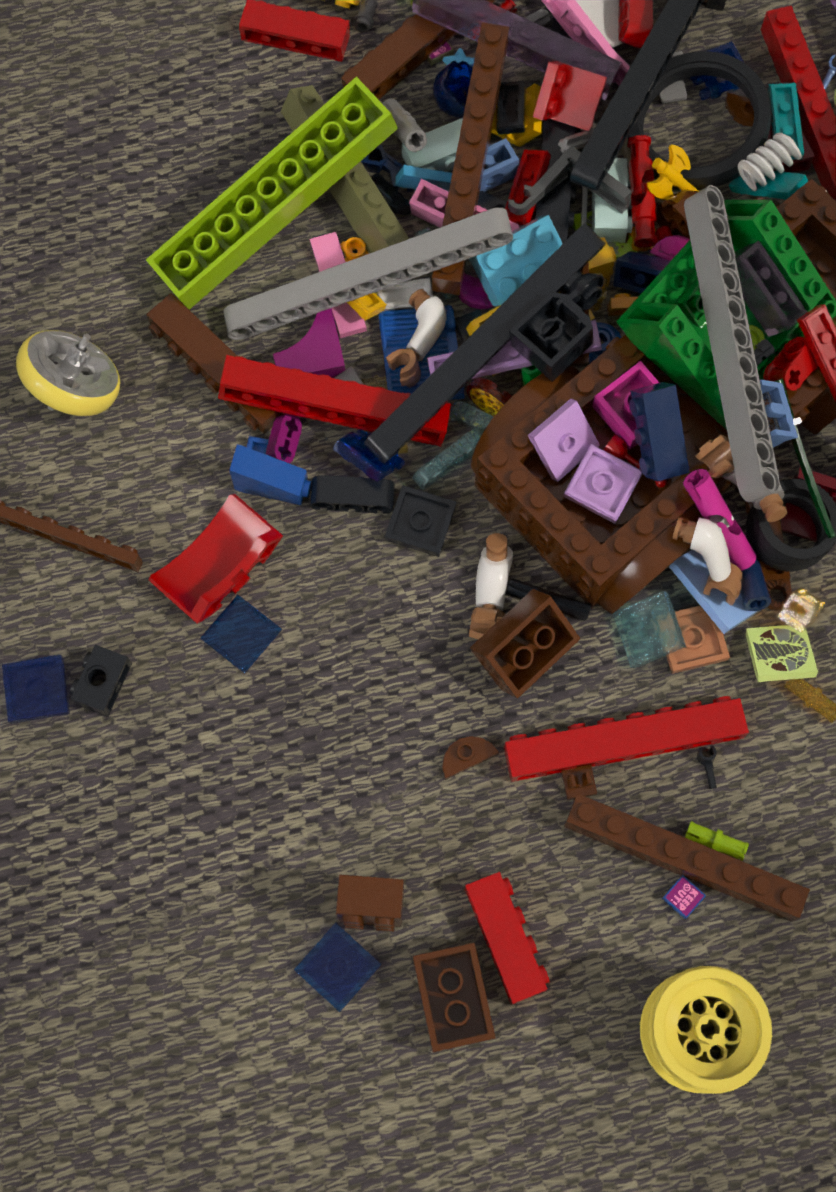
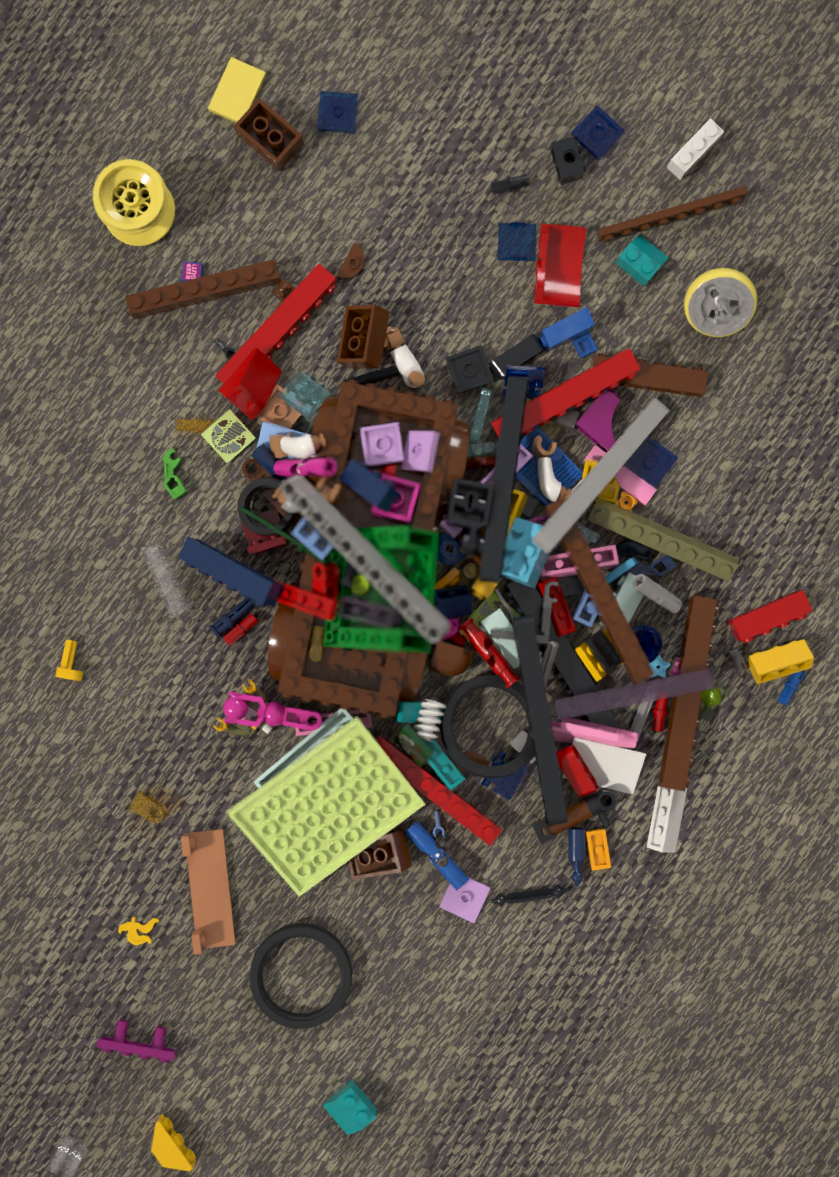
camera: 140 degrees right, 15 degrees up
lime brick [146,76,398,310] -> none
magenta beam [266,414,302,464] -> none
reddish brown brick [336,874,404,932] -> none
red brick [464,872,550,1005] -> none
red bracket [533,61,607,131] -> none
yellow piece [647,144,699,200] -> none
lime pin [685,821,749,861] -> none
clear yellow brick [777,587,826,633] -> none
none -> light yellow tile [208,57,266,123]
none -> red slope [218,347,282,421]
none -> dark green tile [394,724,434,768]
none -> black axle [491,174,529,194]
none -> teal slope [615,234,669,287]
none -> clear blue plate [624,436,678,488]

